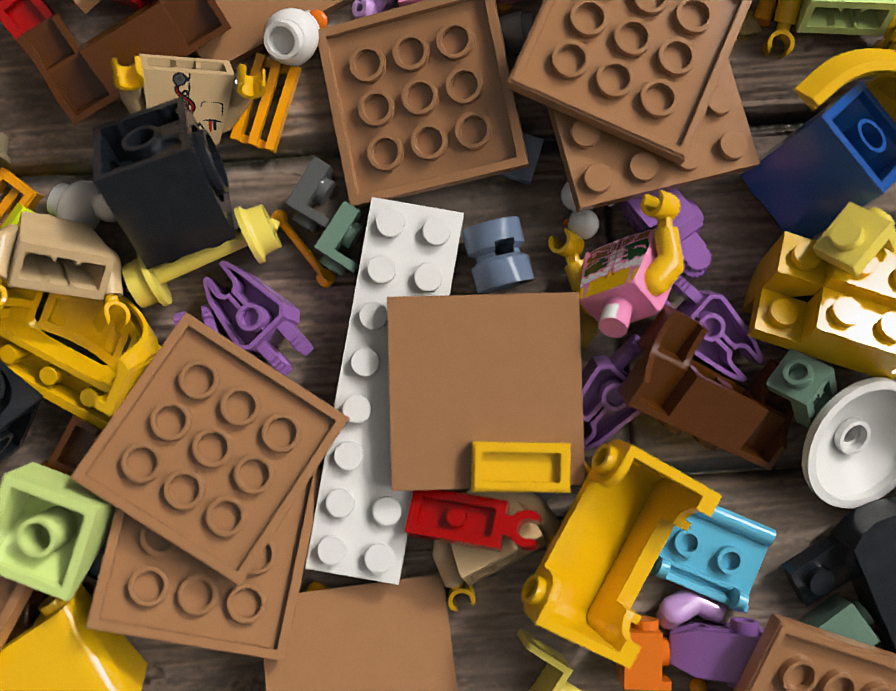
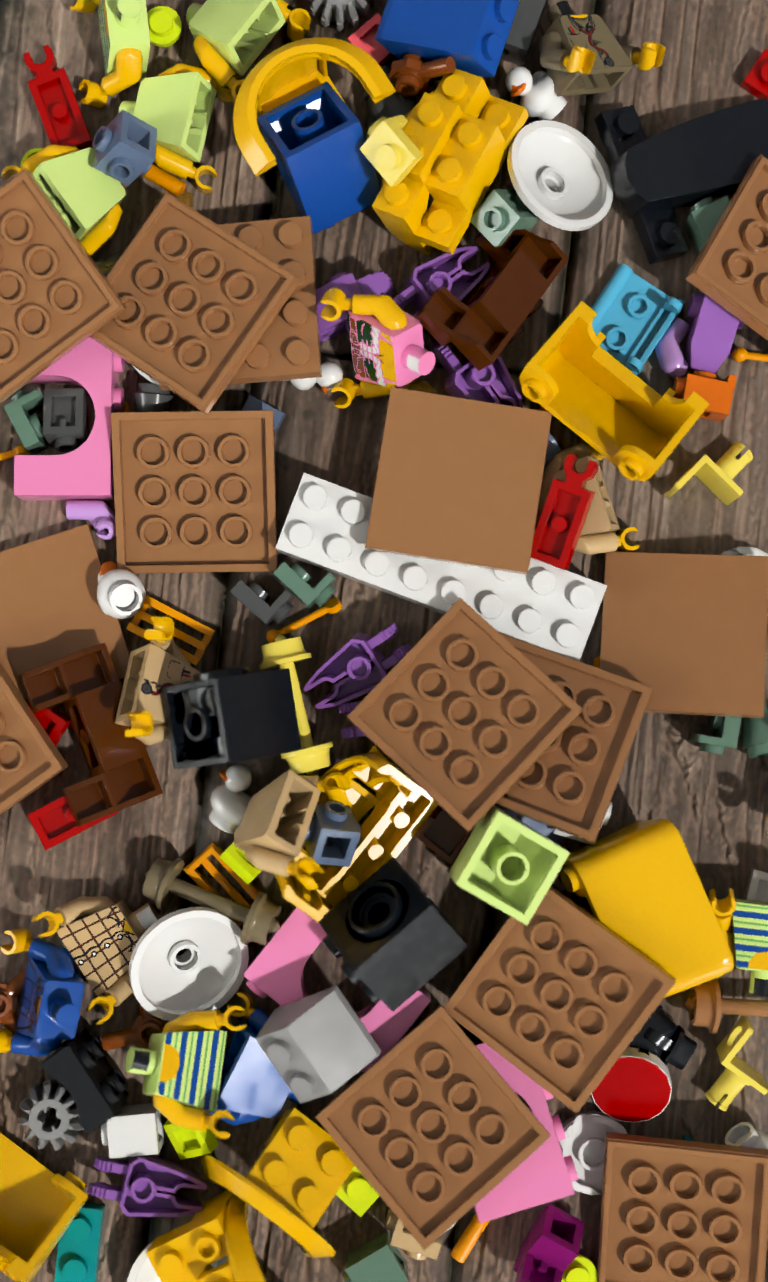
camera: 80 degrees left, 0 degrees up
sand blue wheel [461,216,534,294] -> none
yellow tile [471,441,571,493] -> none
none -> sand blue brick [304,801,361,867]

